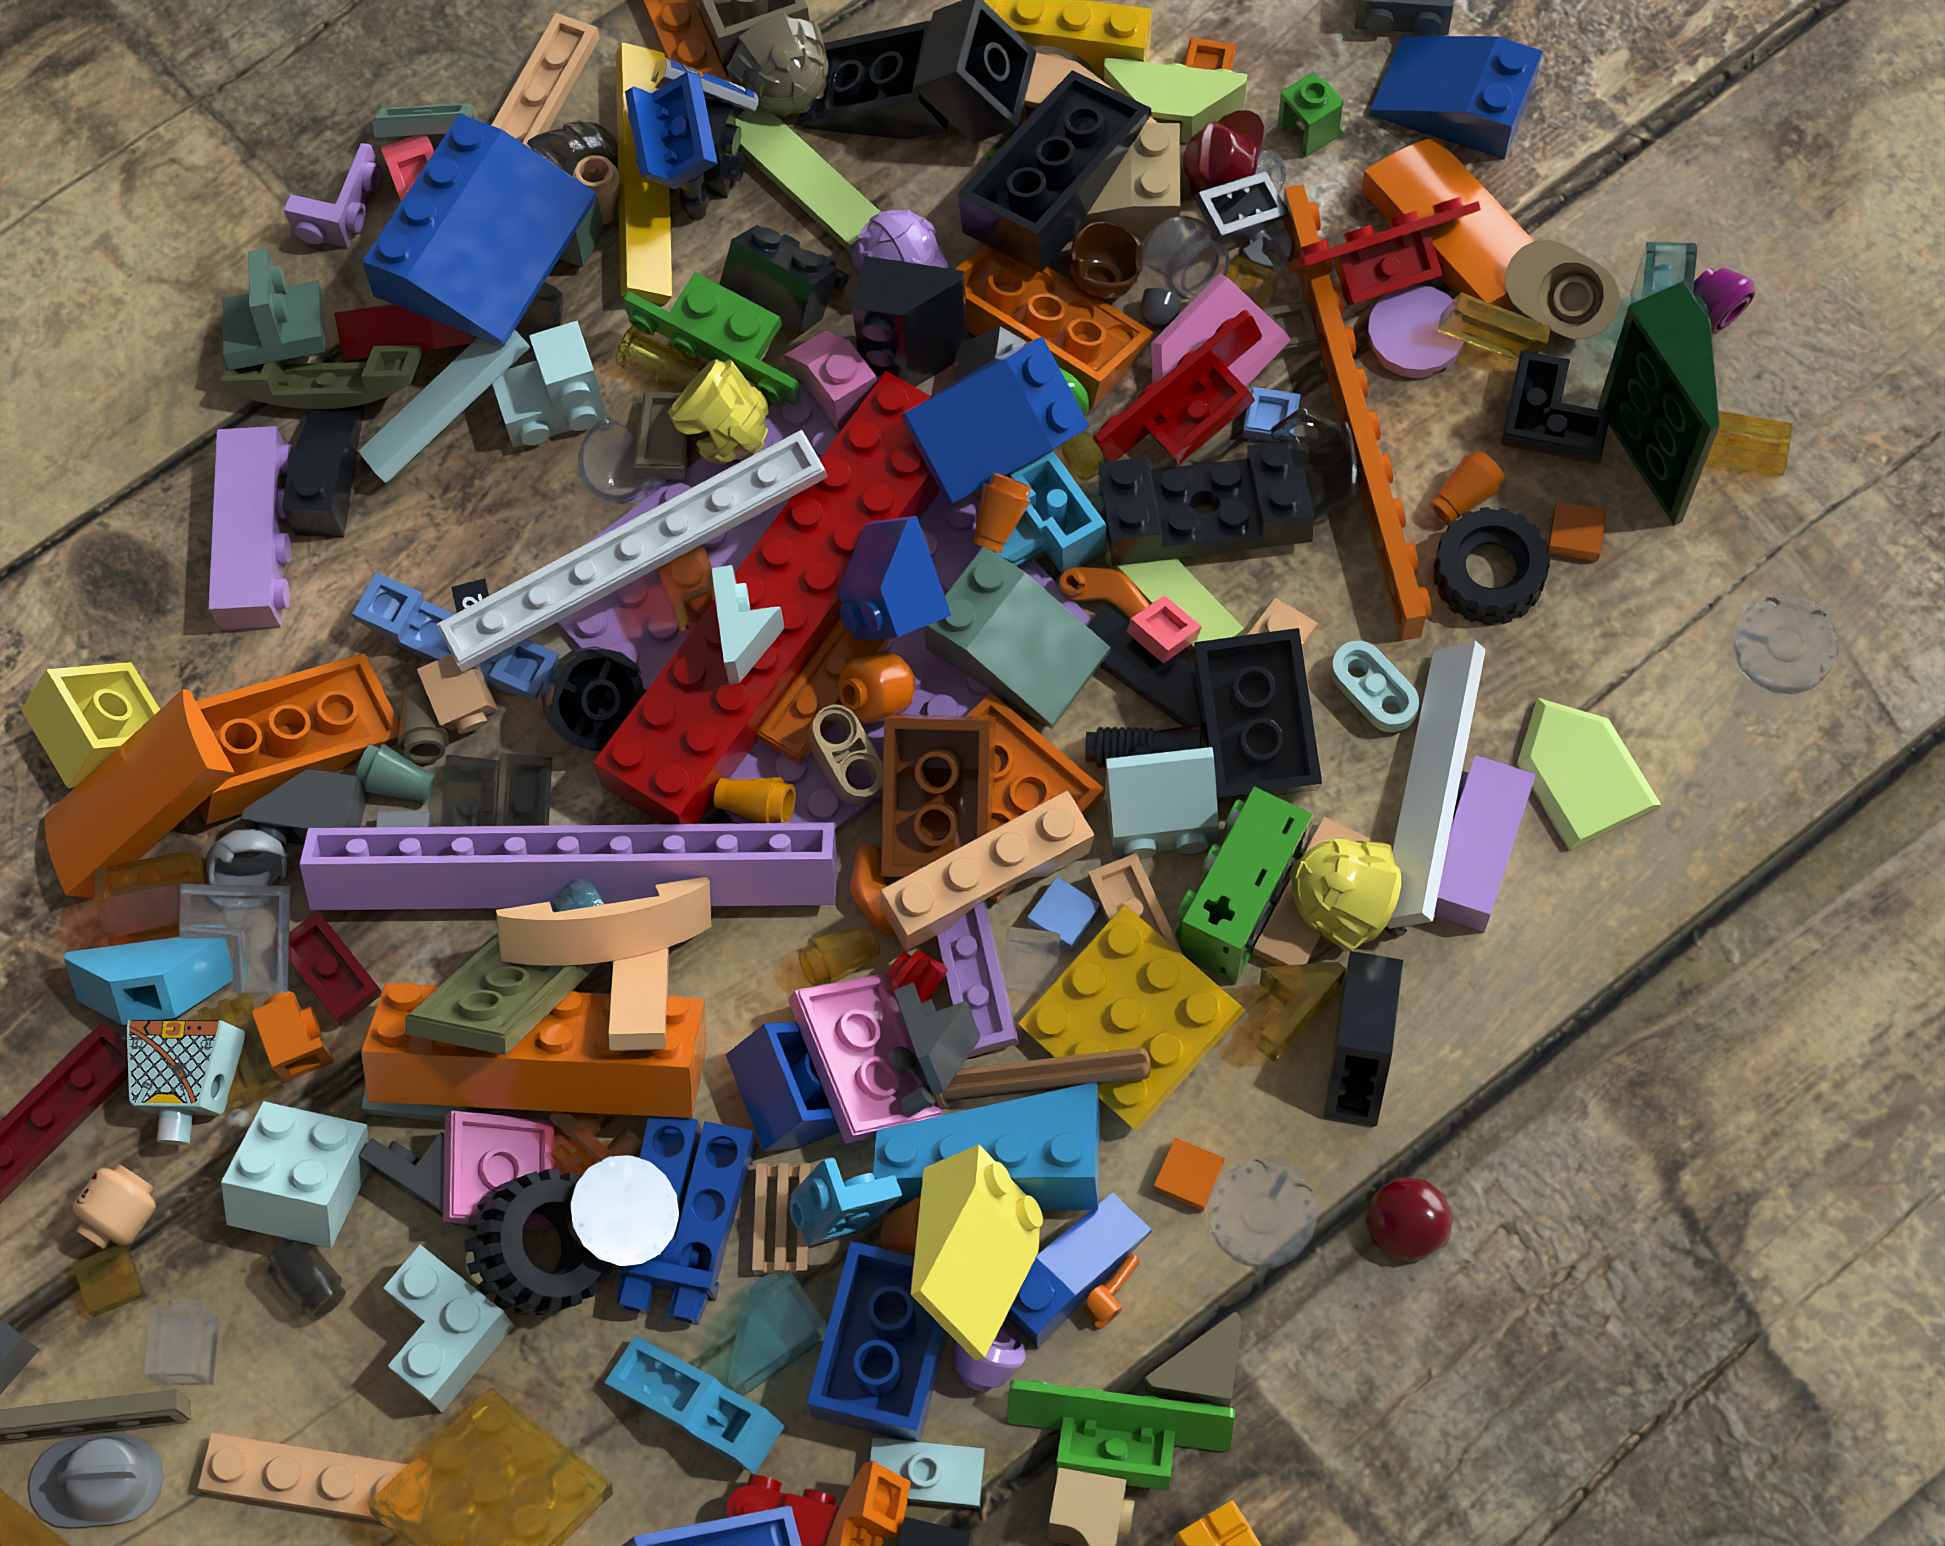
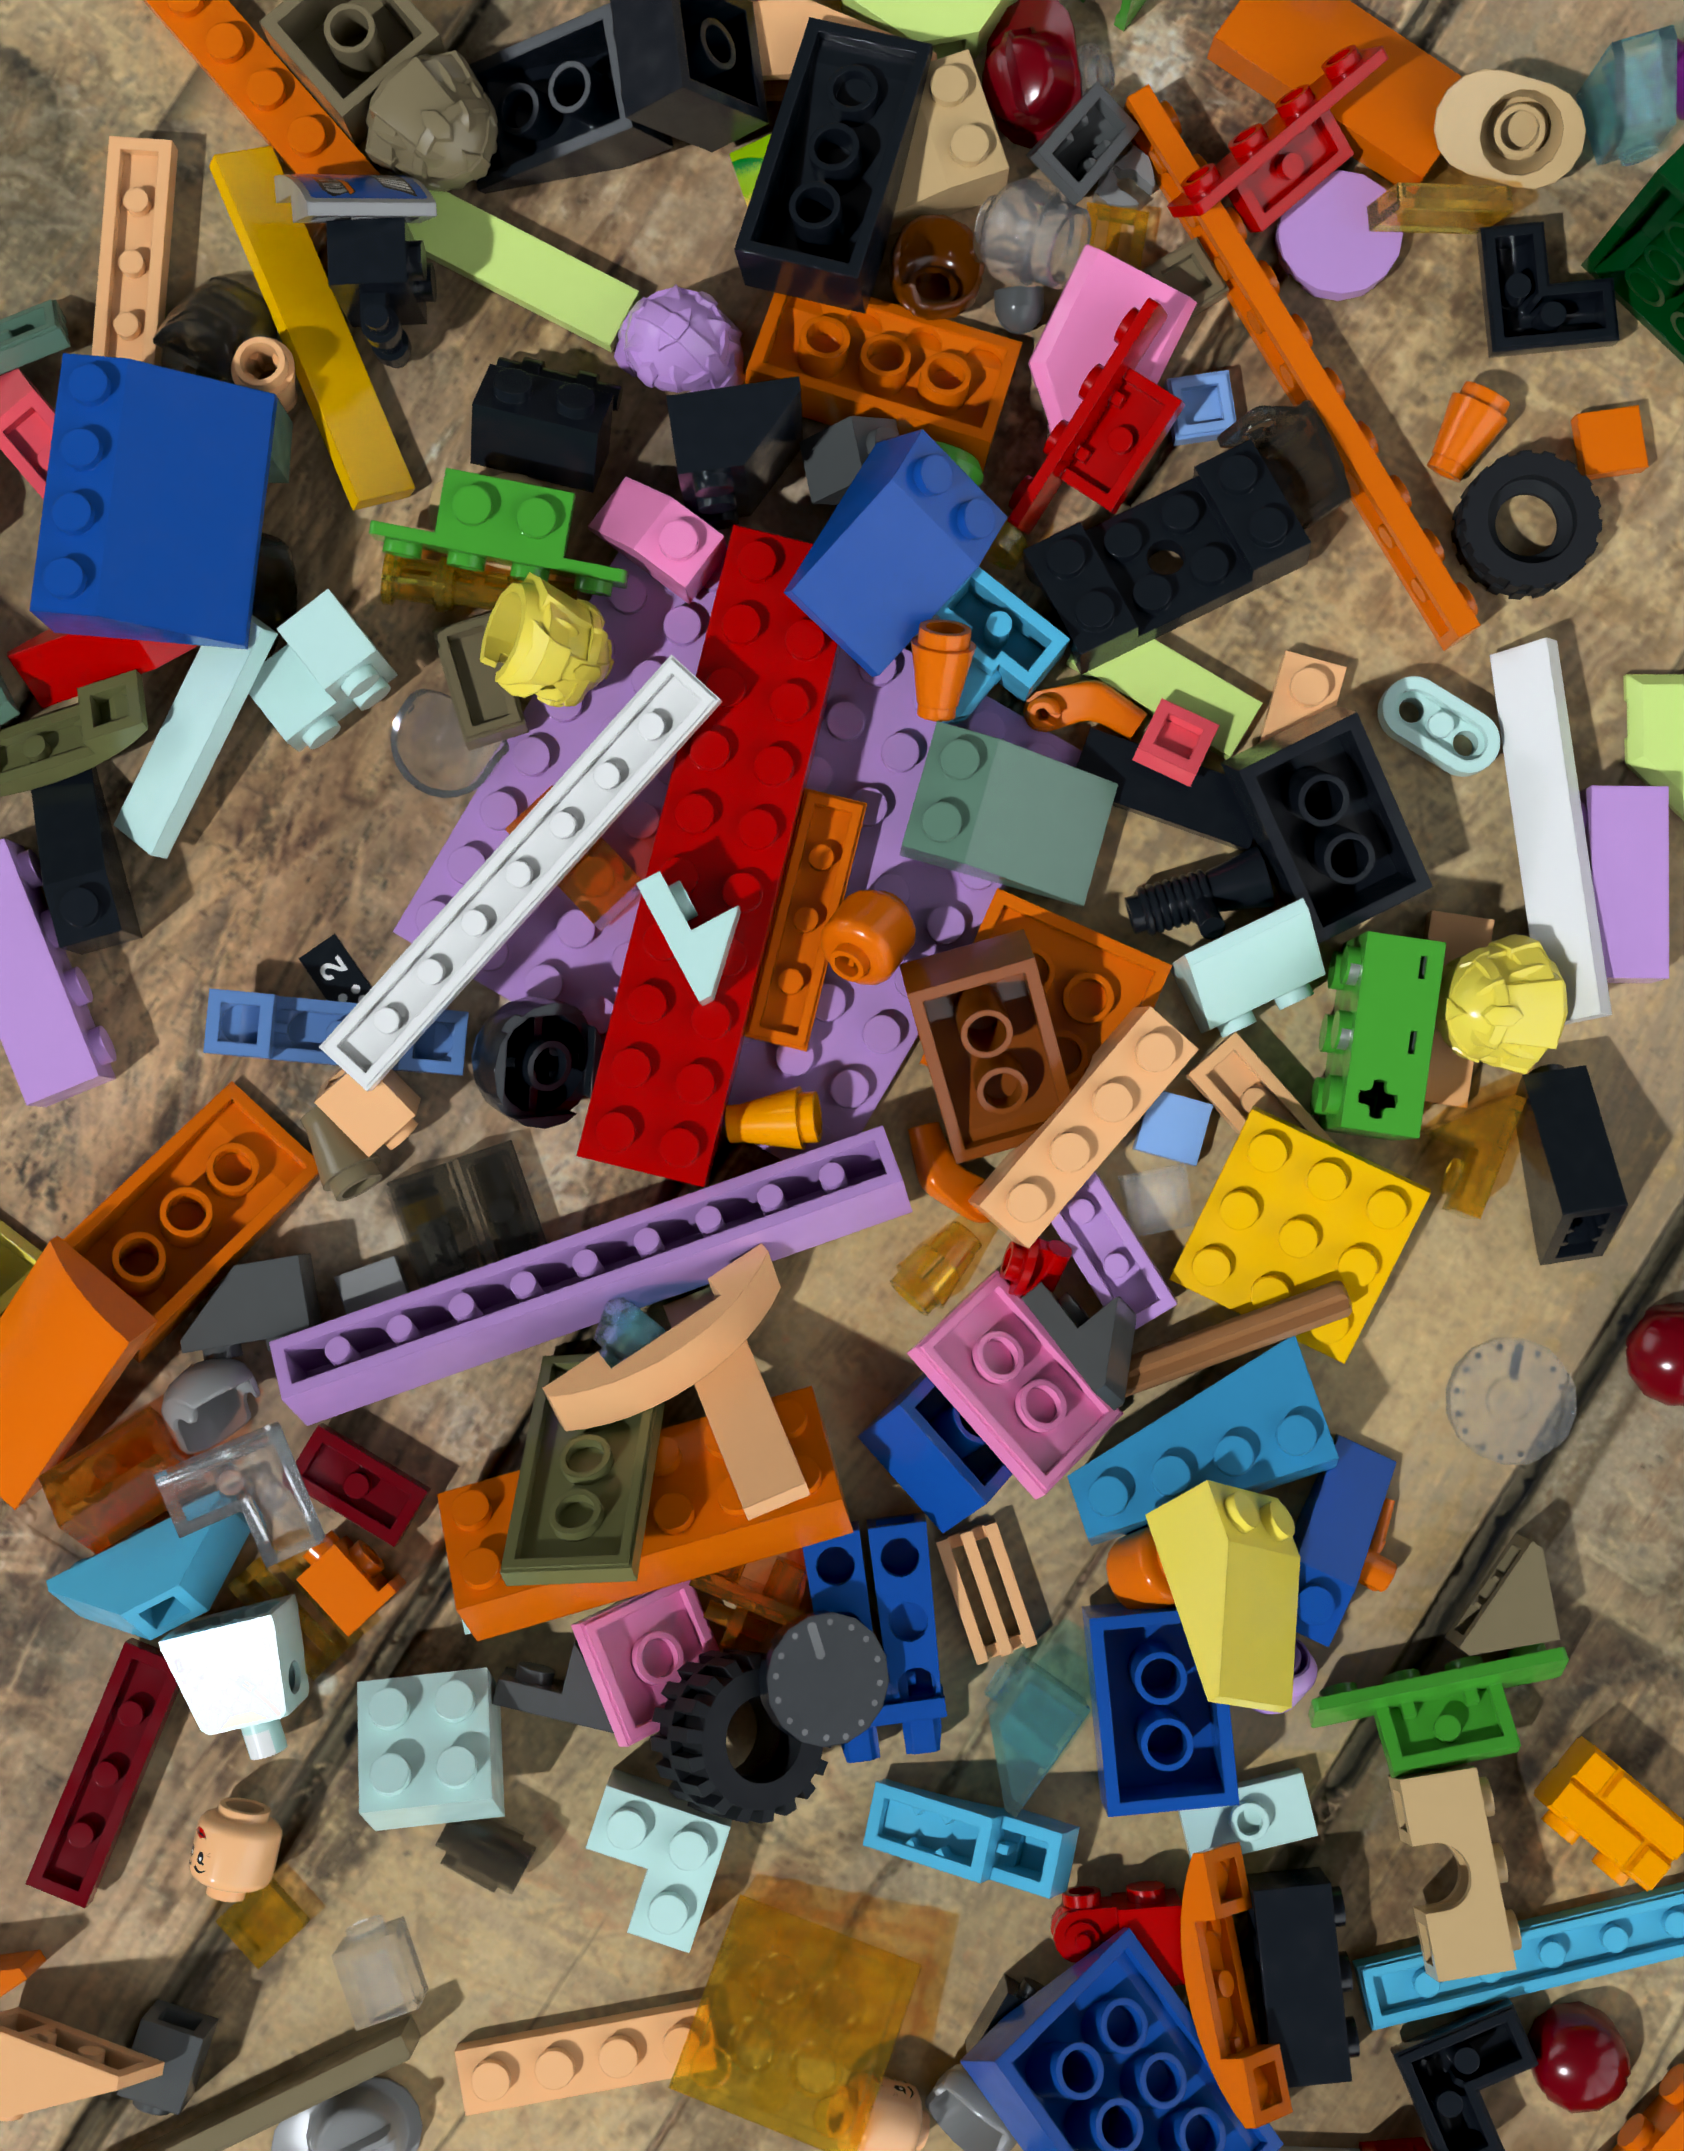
camera: 25 degrees left, 20 degrees up
sand green cone [355,744,436,804] -> none
blue bracket [625,72,718,189] -> none
medium azure bracket [790,1158,902,1246] -> none
tan beam [807,705,883,805] -> none
blue slope [838,516,951,640] -> none
dark grey piece [888,1046,935,1116] -> none
orange tile [1153,1137,1225,1212] -> none

